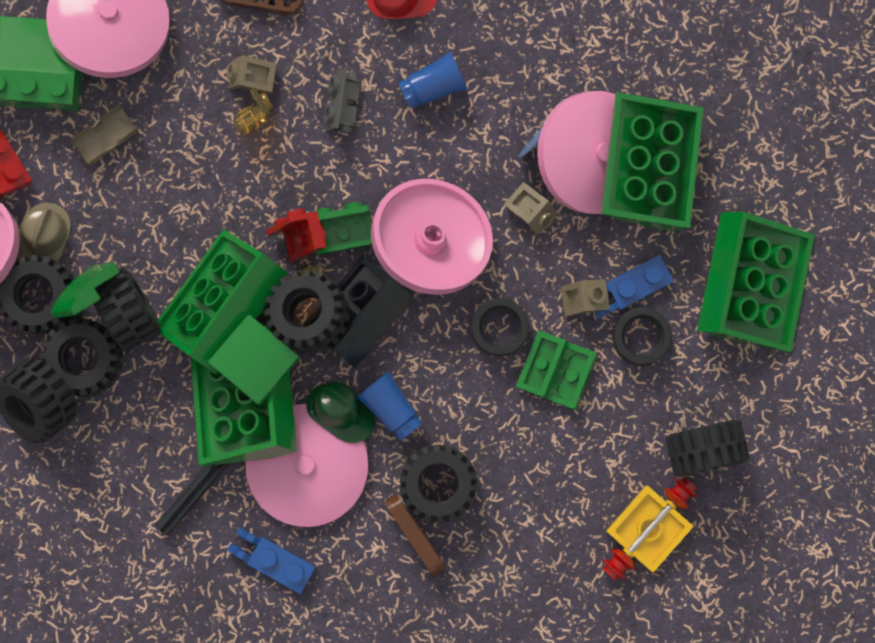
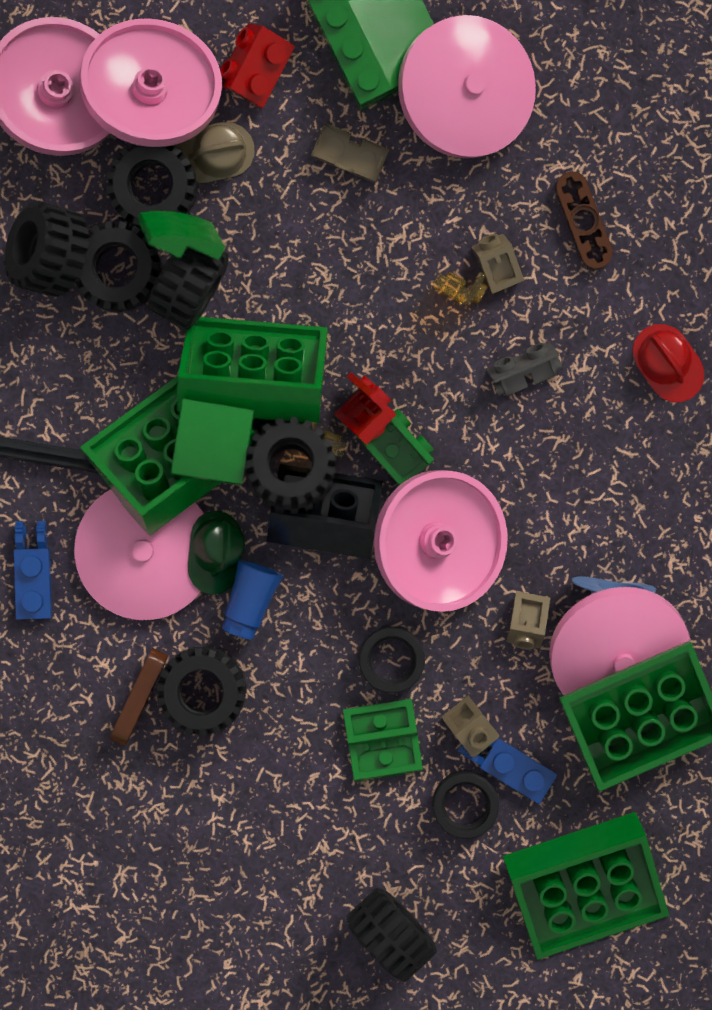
camera: 60 degrees right, 5 degrees up
blue plant [398,51,468,109] -> none
yellow plate [602,476,698,581] -> none

